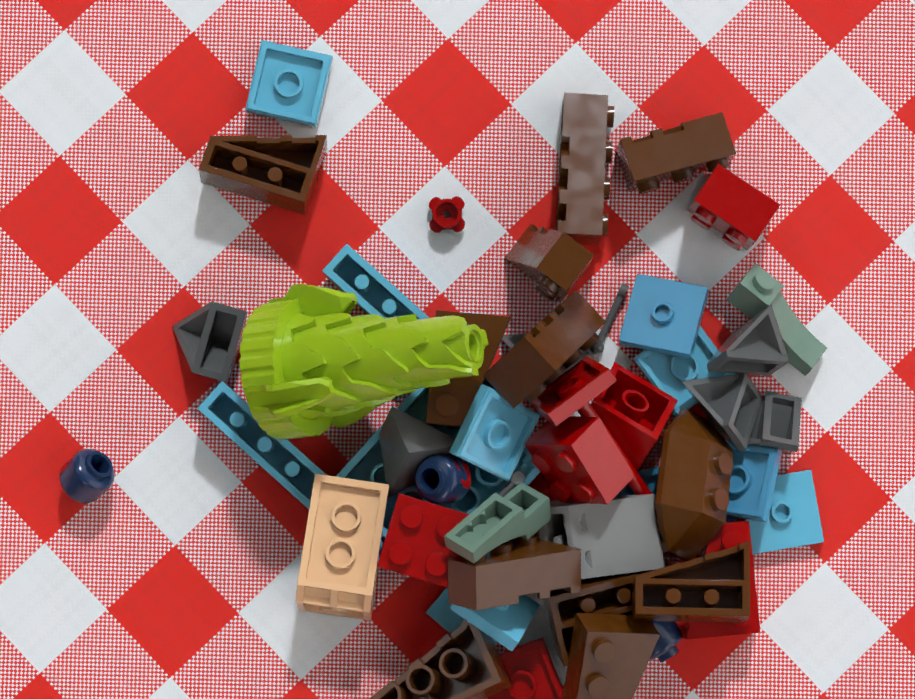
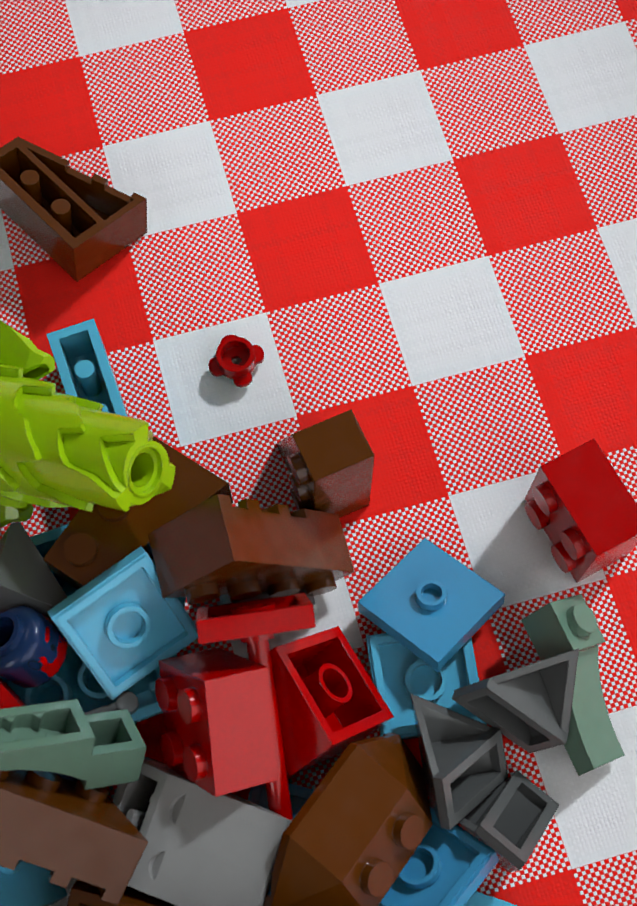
camera: 30 degrees right, 15 degrees down
medium azure plate [245,40,333,128] -> none
reddish brown wedge [555,93,614,245] -> none
dark grey hinge [590,283,629,354] -> none
reddish brown wedge [616,112,736,194] -> none

